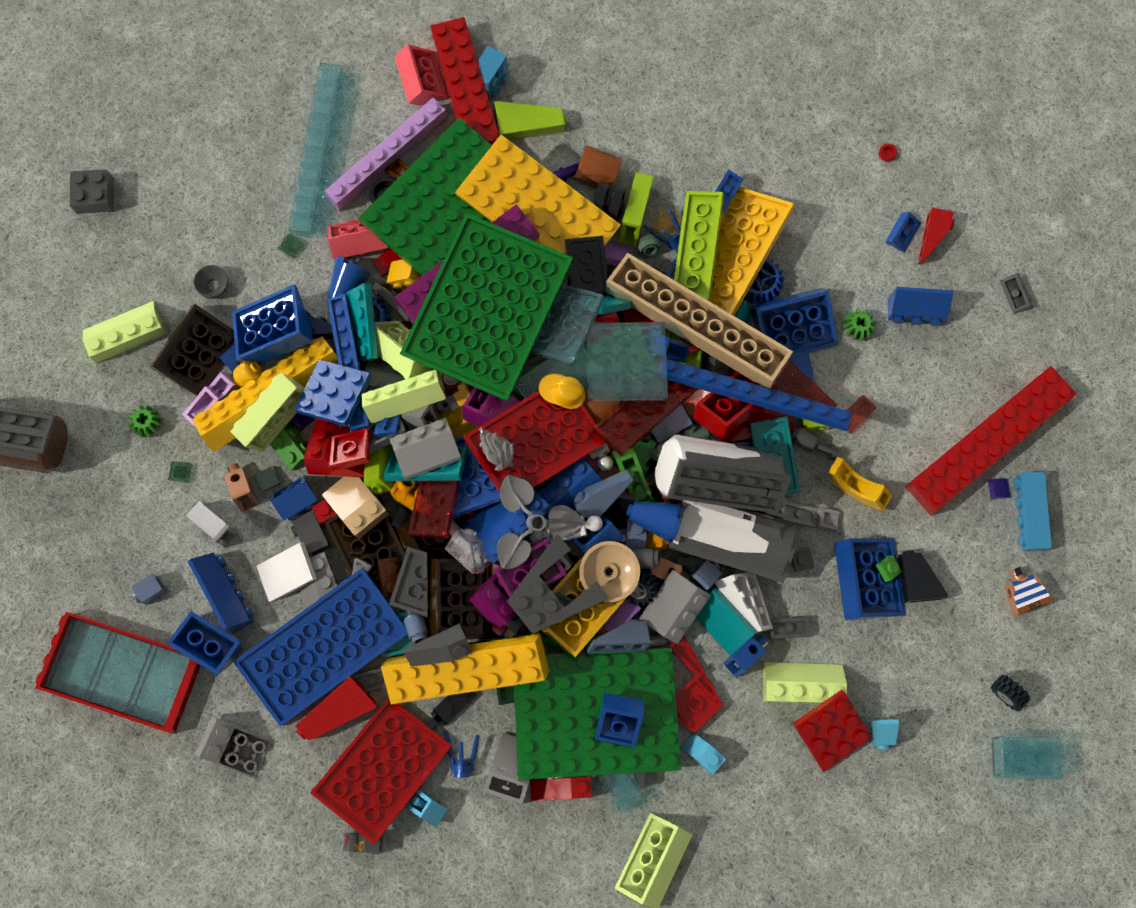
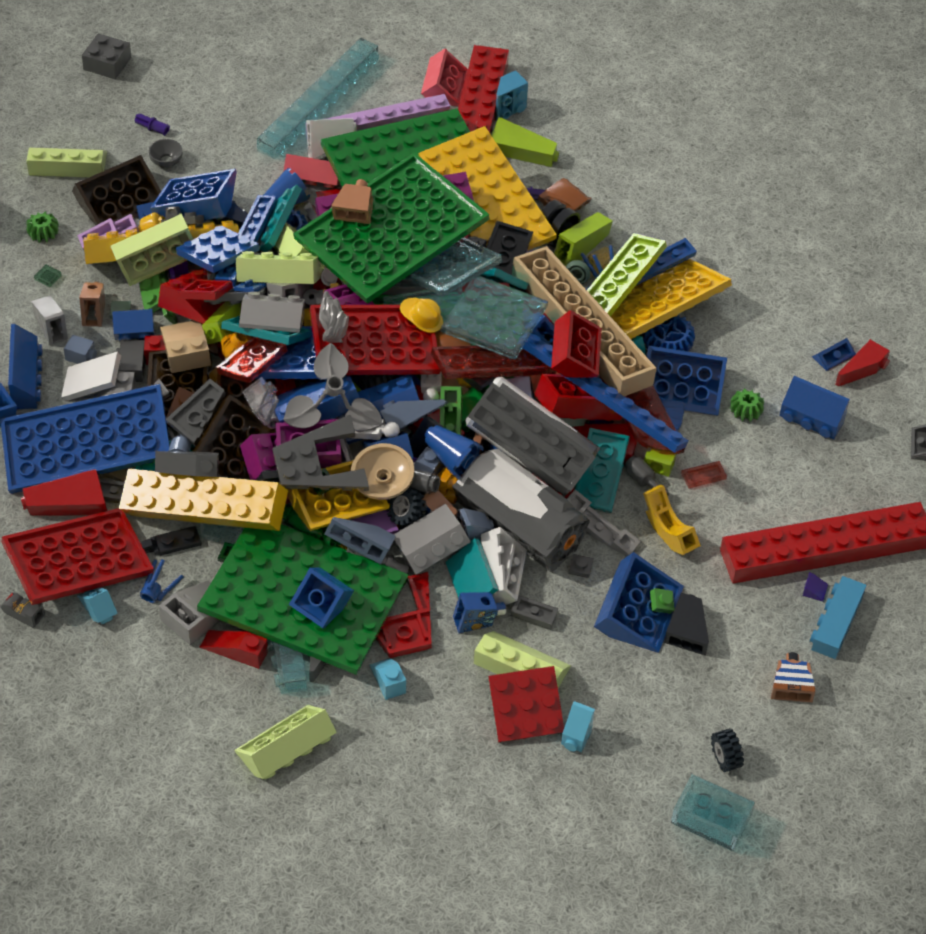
camera: 25 degrees right, 25 degrees down
clear green tile [278,233,304,259] -> none
red tile [878,143,897,162] -> none
none -> sand blue brick [64,335,97,364]
none -> dark purple axle [134,113,170,136]
none -> dark grey hinge [161,206,204,224]
none -> white slope [306,118,357,158]
none -> nougat torso [331,179,373,224]
none -> red slope [551,310,602,378]

